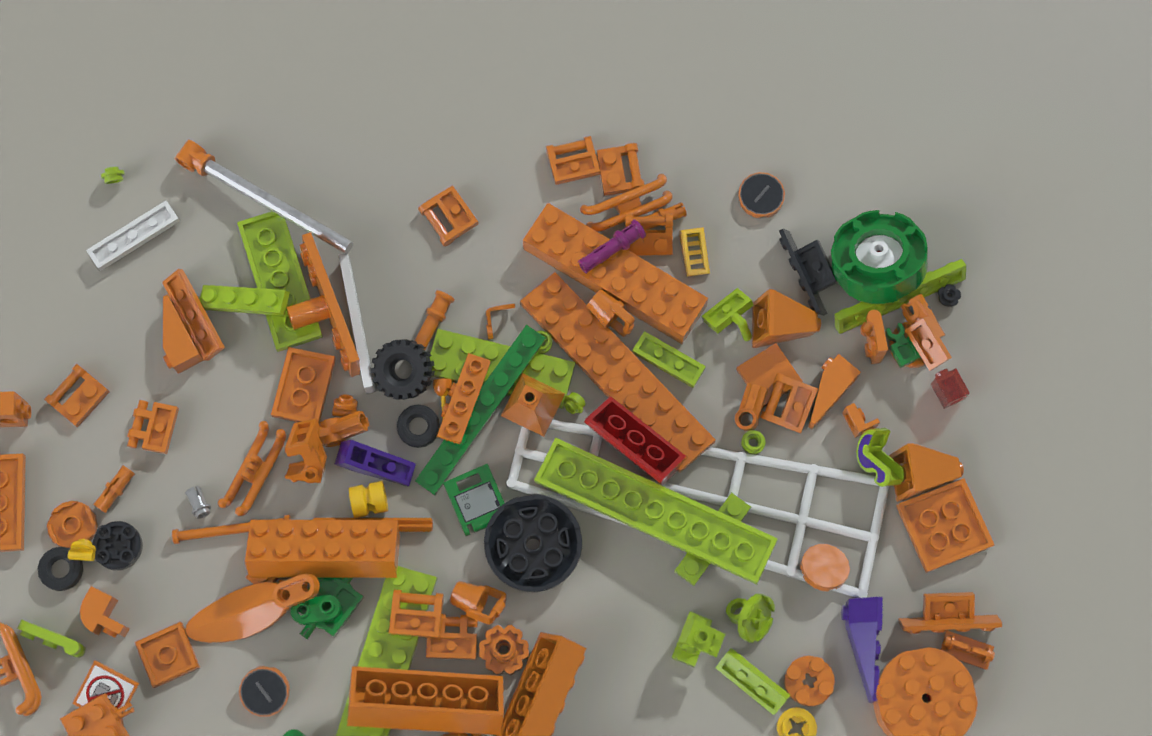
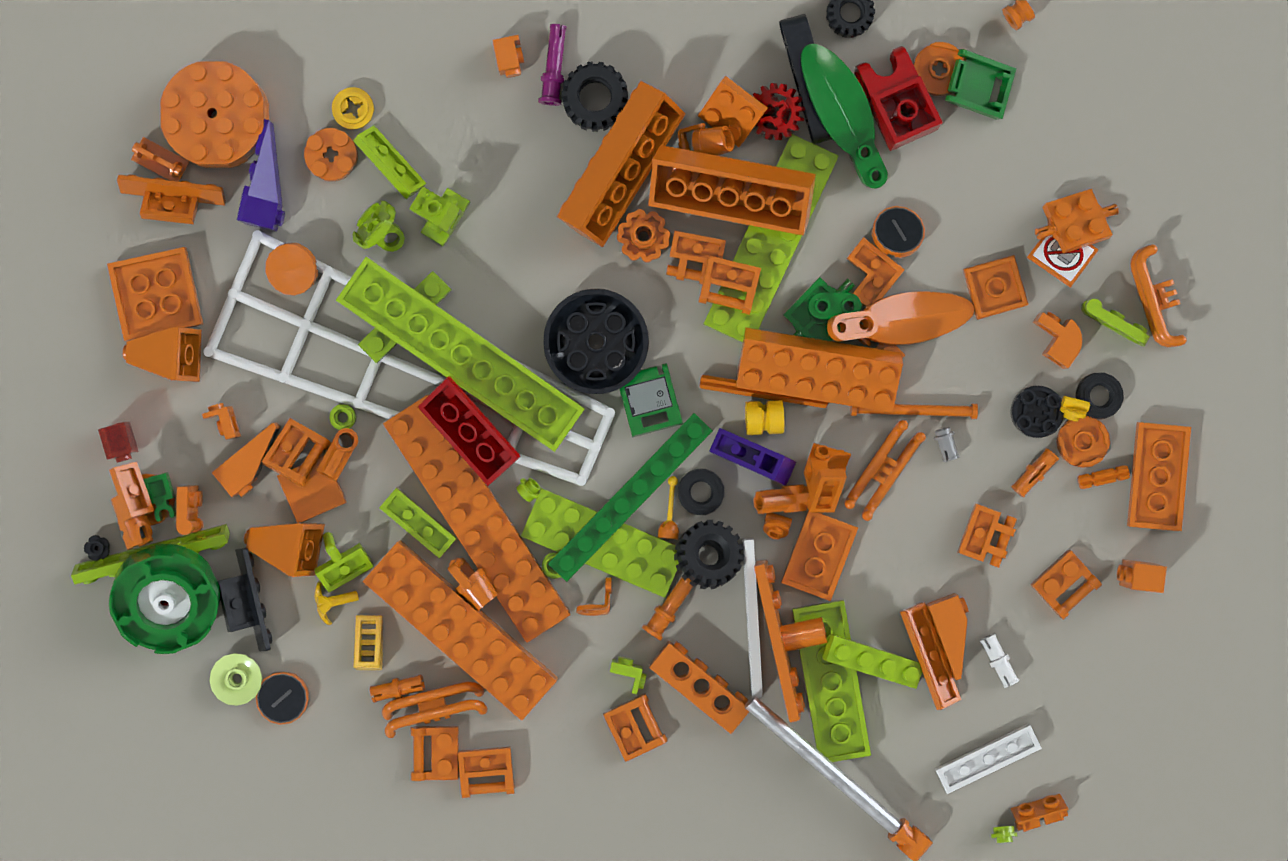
camera: 170 degrees left, 15 degrees up
orange bracket [437,353,490,444] -> none
orange piece [450,581,507,624] -> none
orange slope [501,373,565,437] -> none
magenta pin [578,219,646,274] -> none
orange plate [625,214,673,256] -> none
lime animal [856,428,904,487] -> none
none -> yellowish green dish [209,653,262,706]
none -> yellow plant [314,581,359,625]
none -> lime bracket [610,656,647,694]
none -> orange brick [649,641,749,734]
none -> orange plate [846,237,905,307]
none -> white pin [980,633,1019,688]
none -> orange hinge [1010,794,1068,832]
none -> orange axle [1077,465,1130,489]

